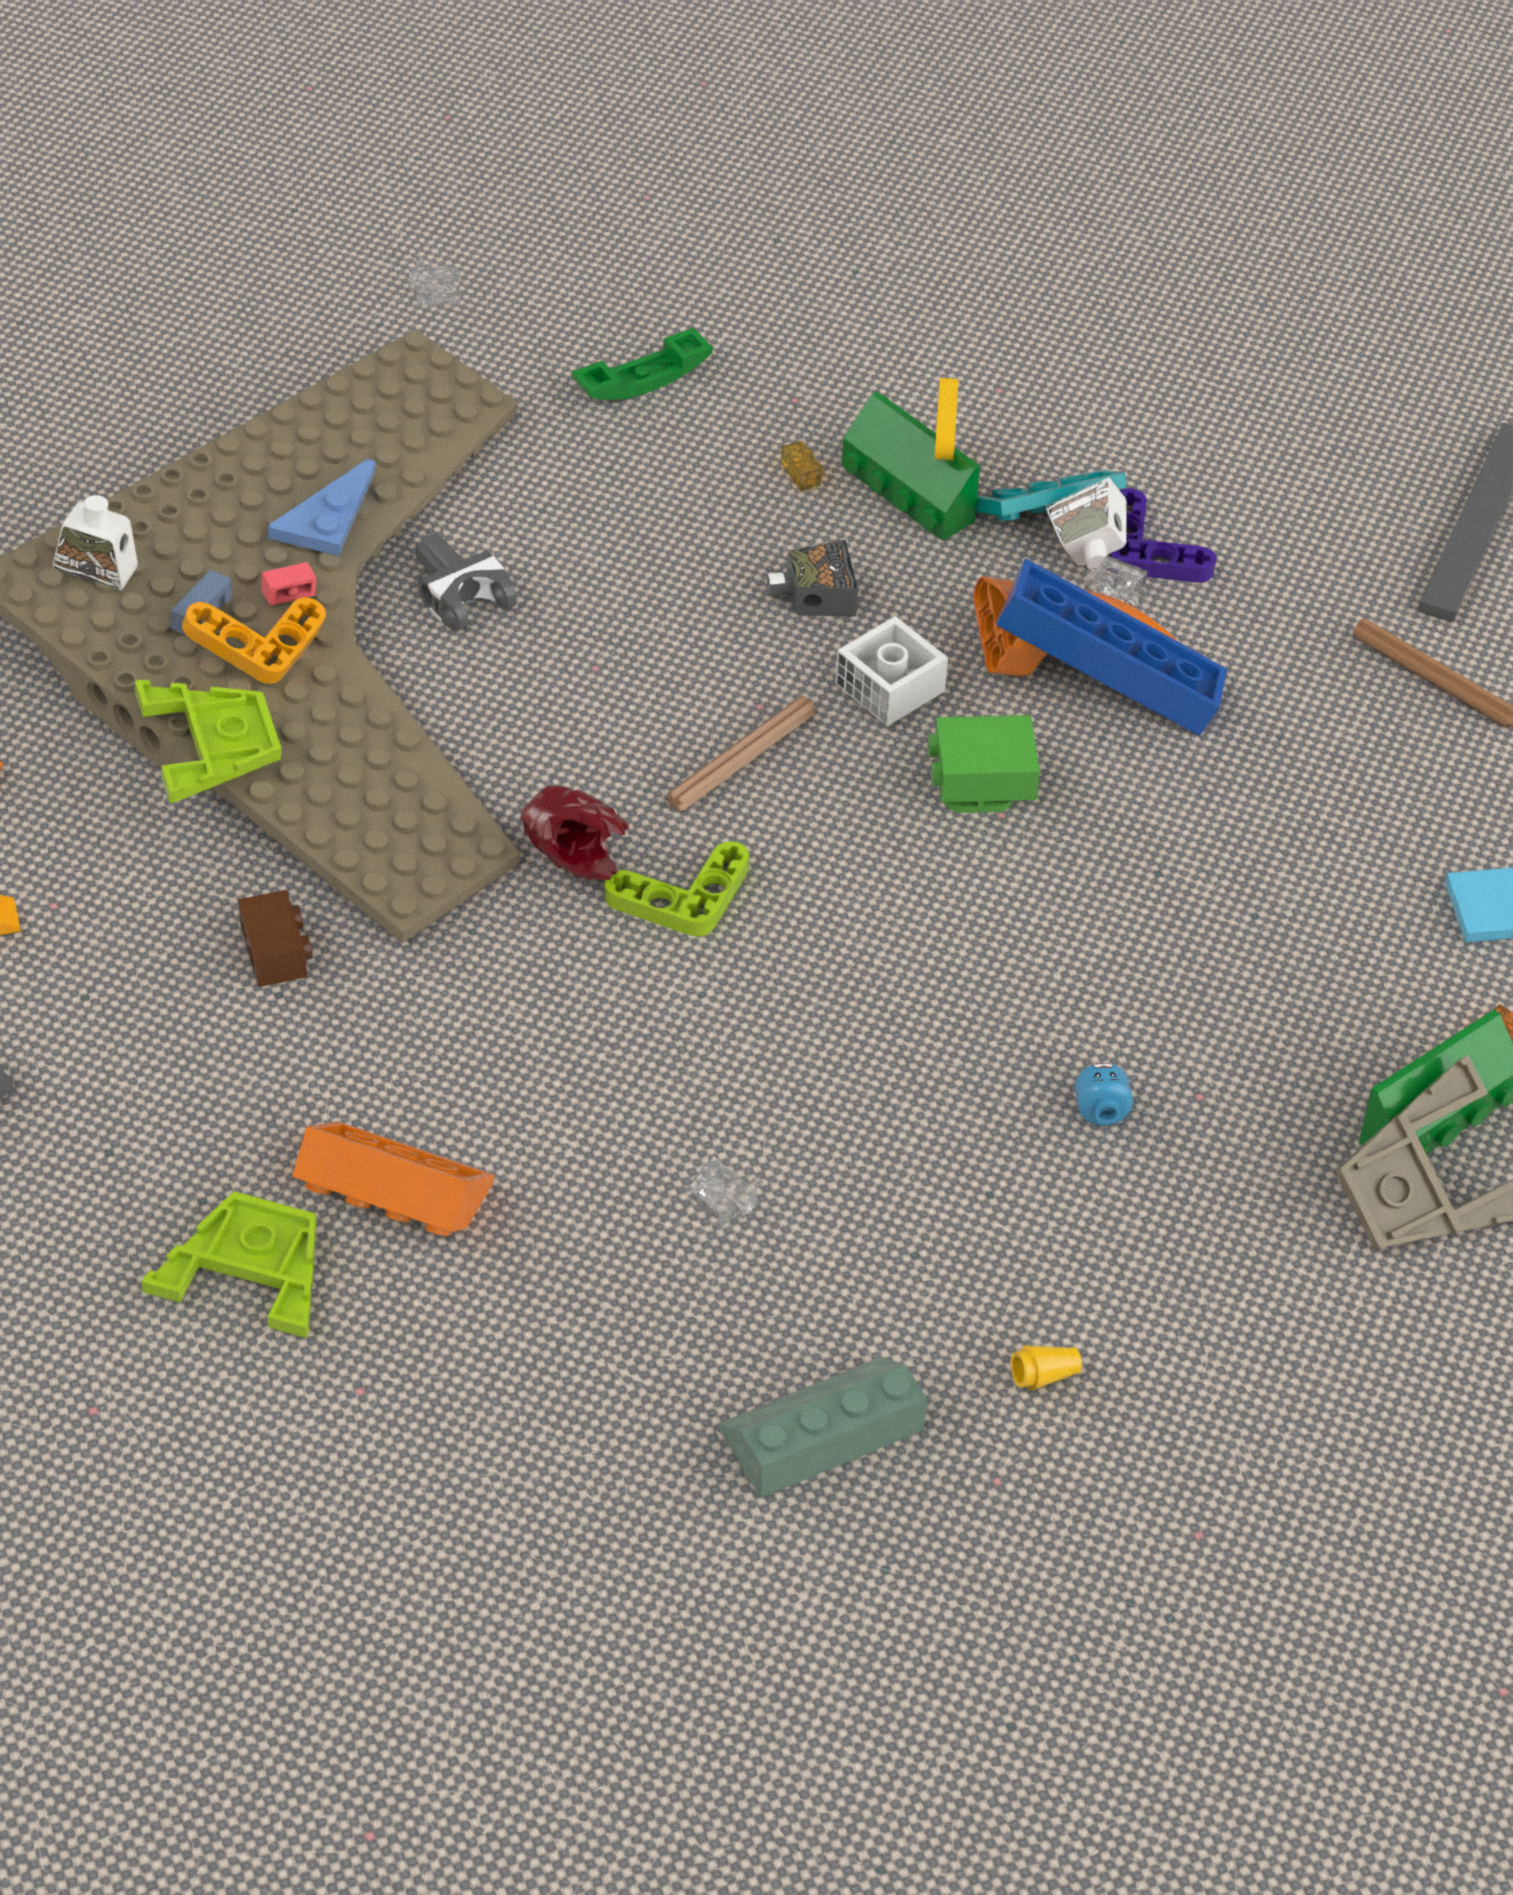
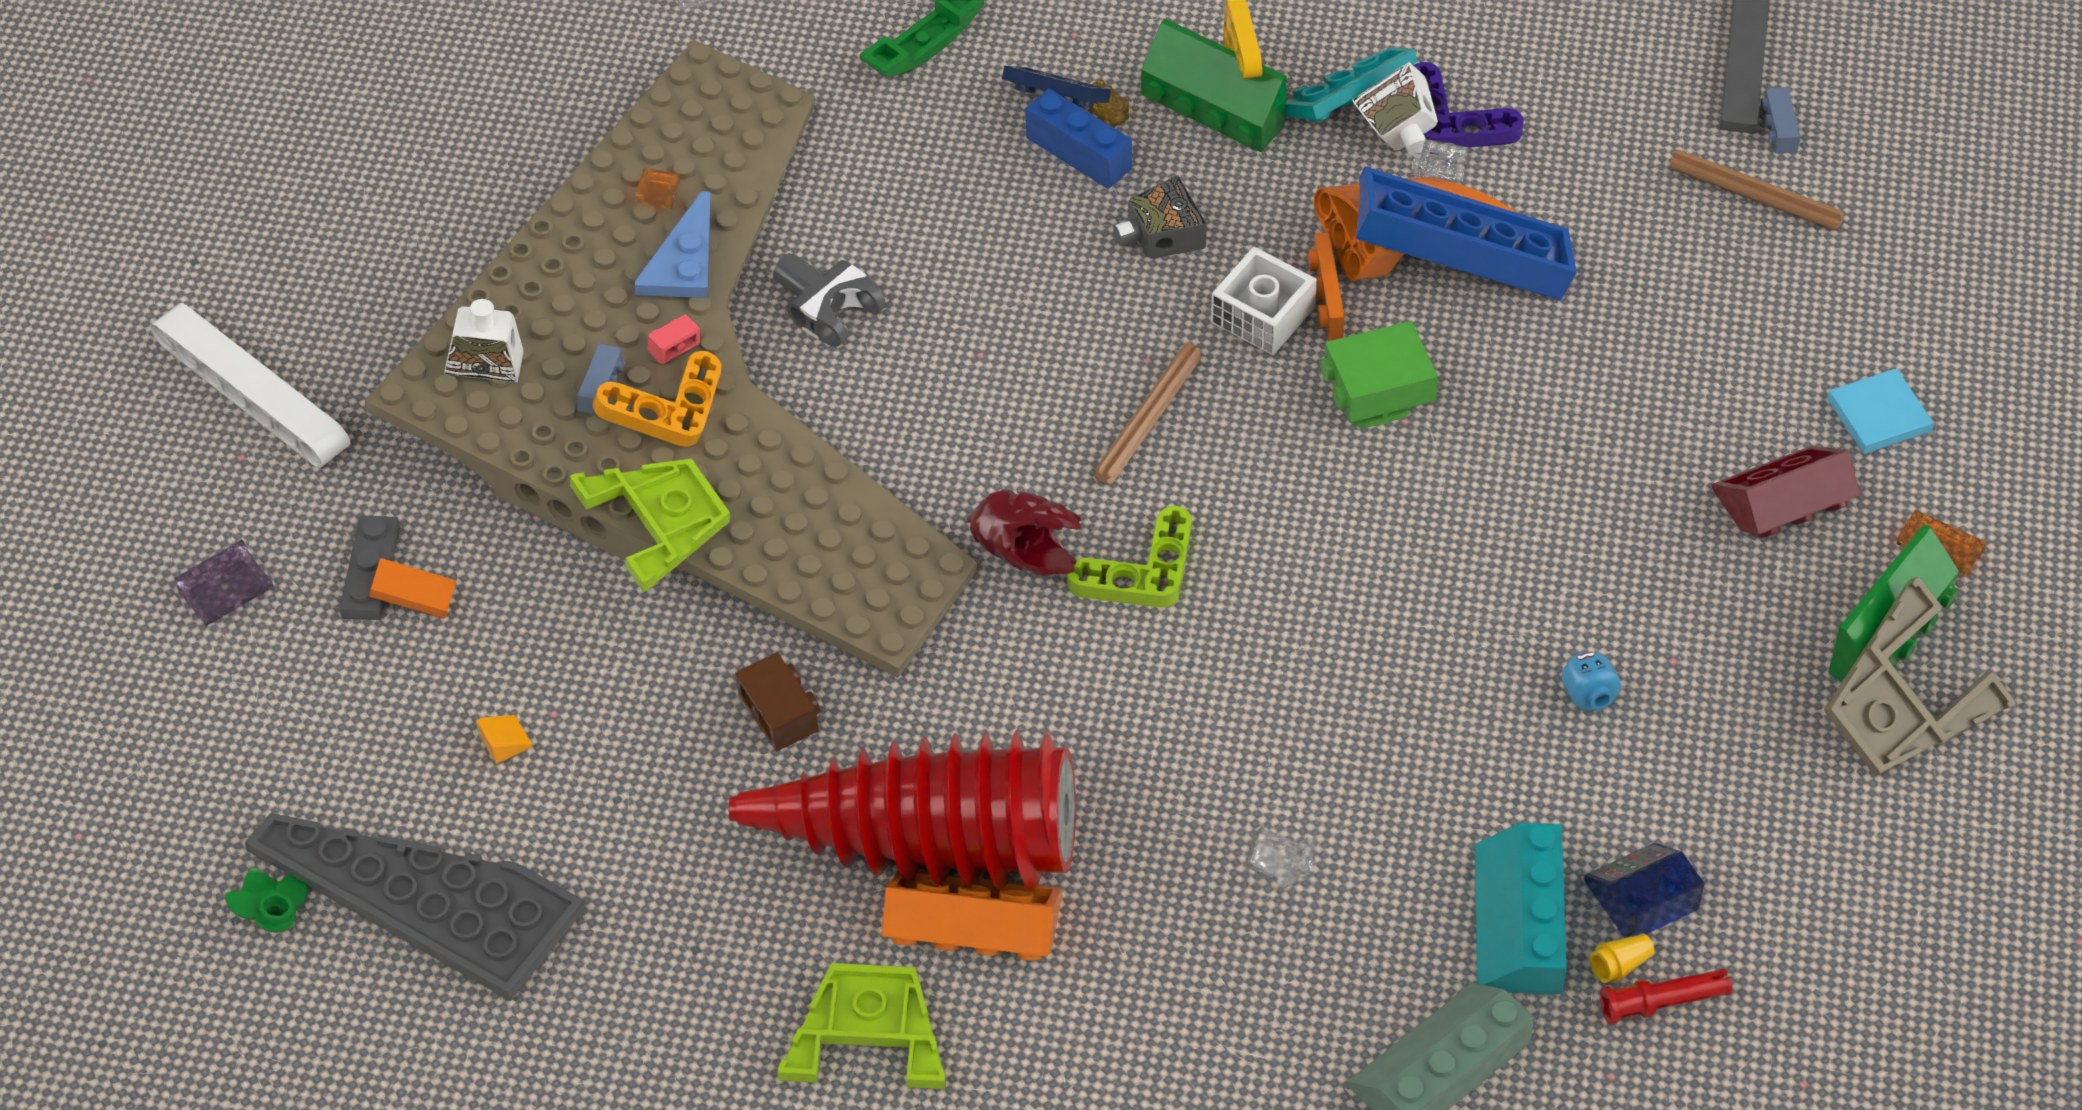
camera: 10 degrees left, 5 degrees up
none -> clear orange tile [636,167,680,209]
none -> red cone [728,730,1076,891]
none -> dark blue plate [1002,65,1111,108]
none -> blue brick [1025,88,1132,189]
none -> orange plate [1307,232,1345,341]
none -> teal slope [1475,823,1567,994]
none -> clear blue slope [1583,843,1705,938]
none -> red pin [1600,968,1732,1025]
none -> slope [1711,445,1861,538]
none -> sand blue piece [1761,87,1801,154]

